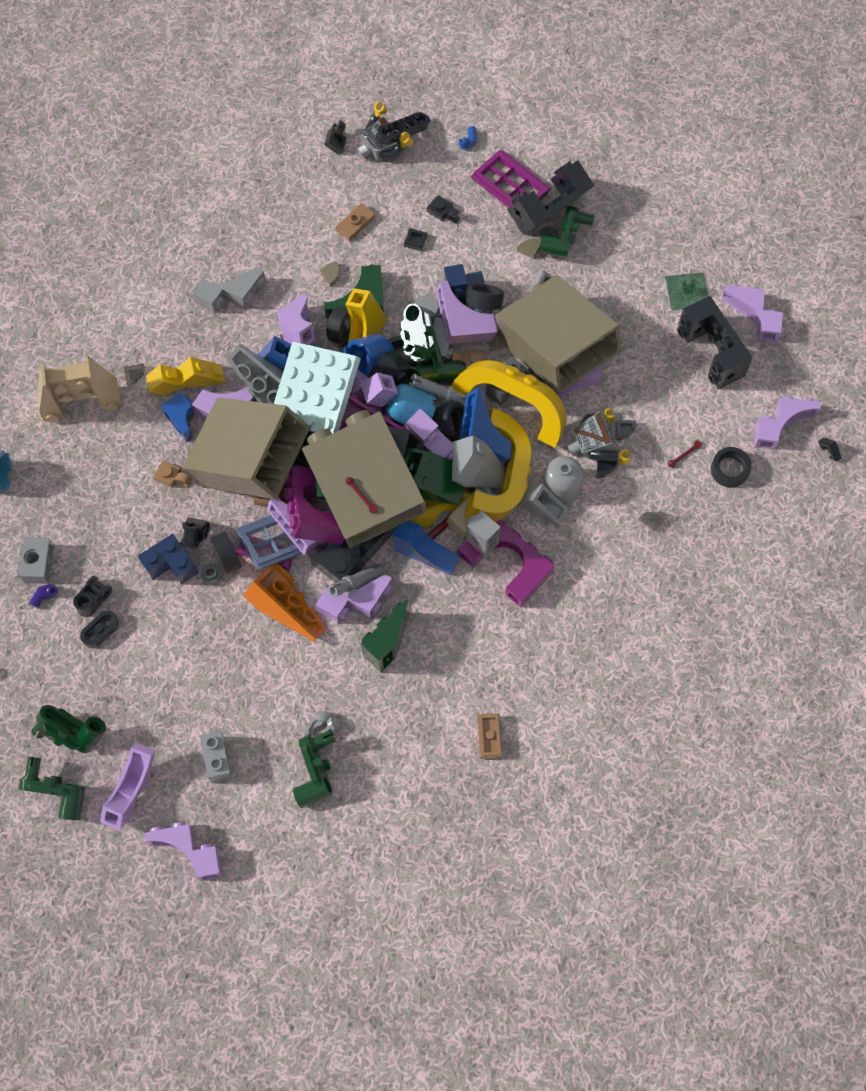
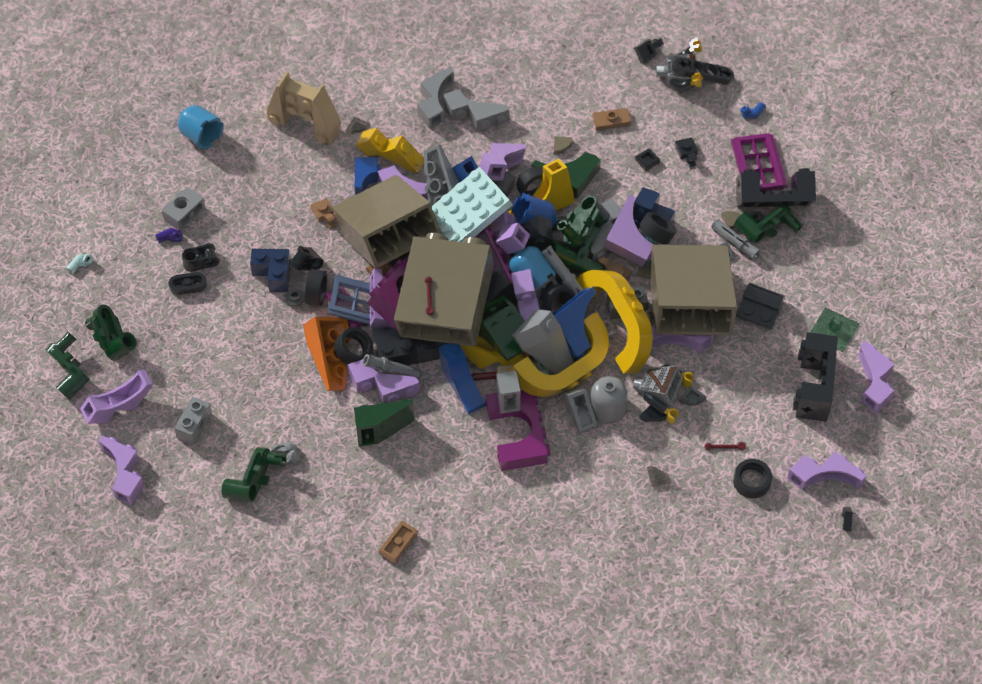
camera: 35 degrees right, 10 degrees down
none -> black tyre [335,327,374,364]
none -> light grey arch [417,67,454,129]
none -> light grey pin [711,219,761,260]
none -> black brick [736,283,786,330]

